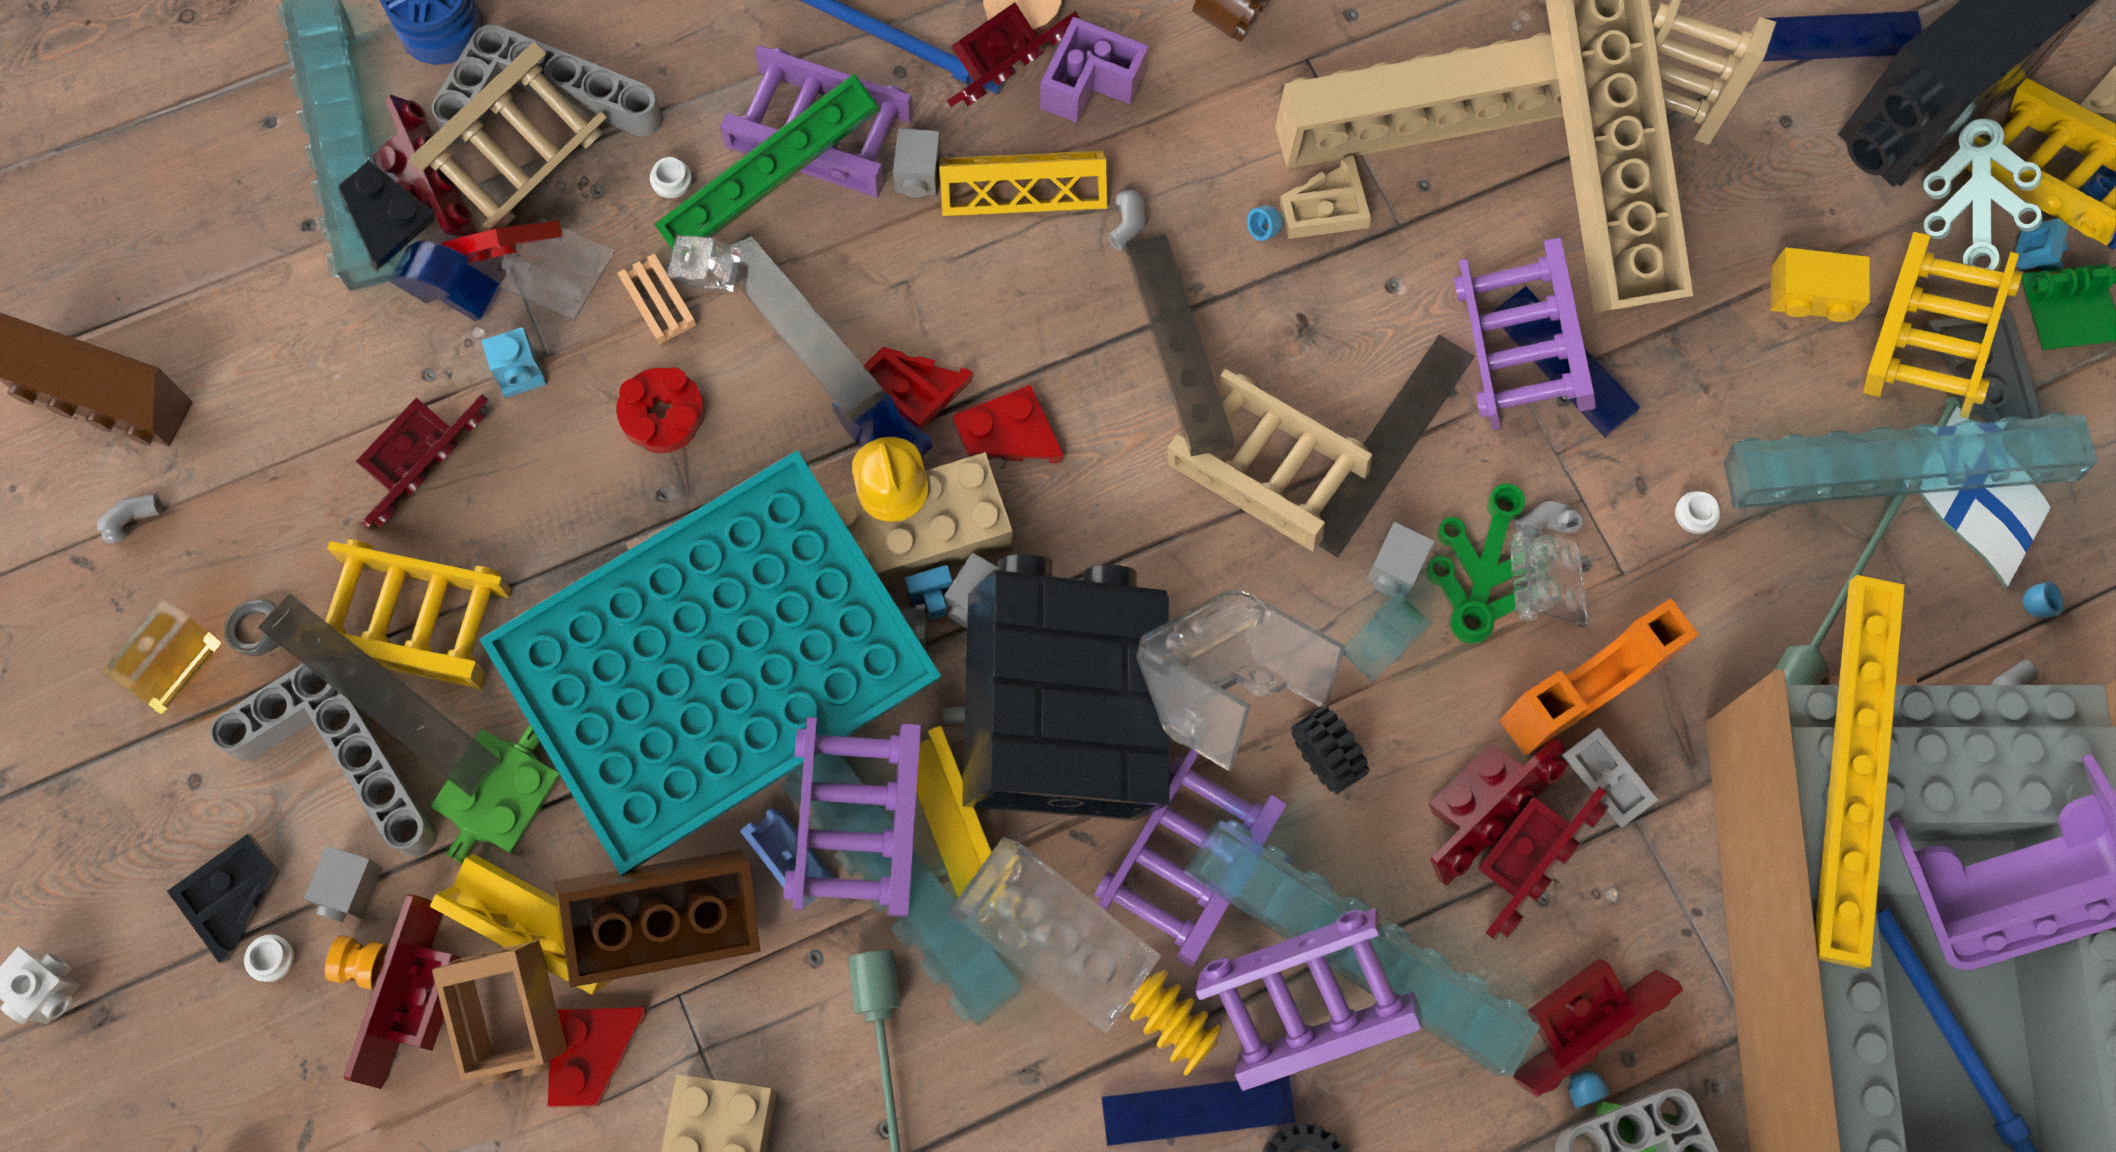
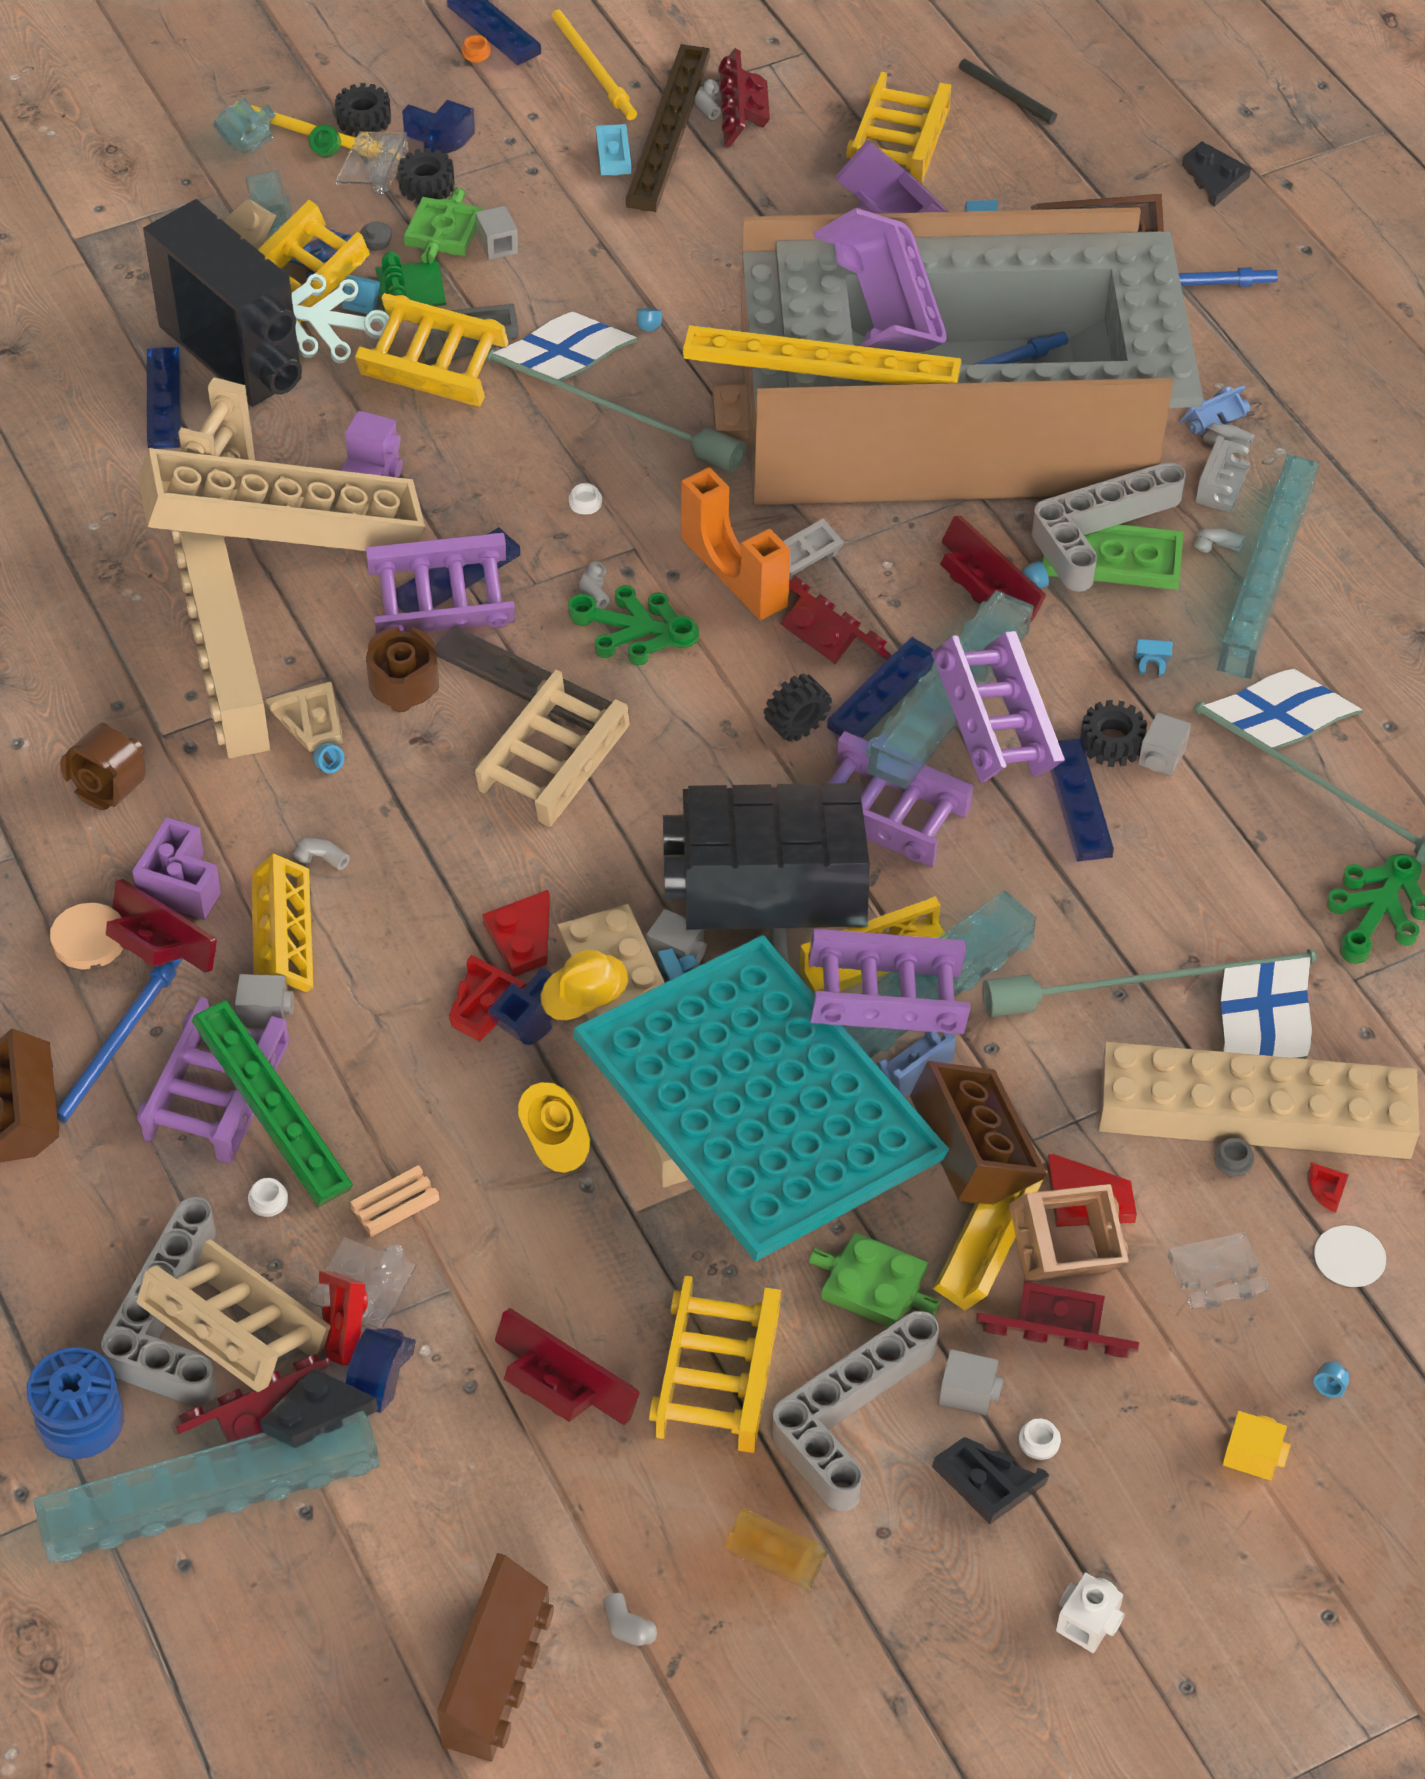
camera: 90 degrees left, 20 degrees down
dark grey piece [224,599,292,656] -> none
clear smoke tile [258,593,501,797] -> none
light orange wheel [325,935,389,990] -> none
medium azure brick [481,327,546,398] -> none
red plate [616,367,705,453] -> none
clear brick [667,235,742,292] -> none
clear smoke tile [715,233,886,422] -> none
clear brick [947,837,1161,1033] -> none
yellow piece [1119,969,1222,1076] -> none
clear smoke tile [1126,234,1234,457] -> none
clear windscreen [1136,590,1345,771] -> none
clear light blue brick [1340,593,1433,683] -> none
light grey brick [1365,522,1434,598] -> none
dark red bracket [1478,786,1610,940] -> none
clear hinge [1509,525,1588,626] -> none
clear light blue brick [1724,413,2098,509] -> none
yellow brick [1771,247,1870,322] -> none
none -> medium lavender brick [340,411,403,478]
none -> reddish brown brick [366,627,439,712]
none -> yellow piece [518,1082,590,1173]
none -> clear blue plate [827,637,936,738]

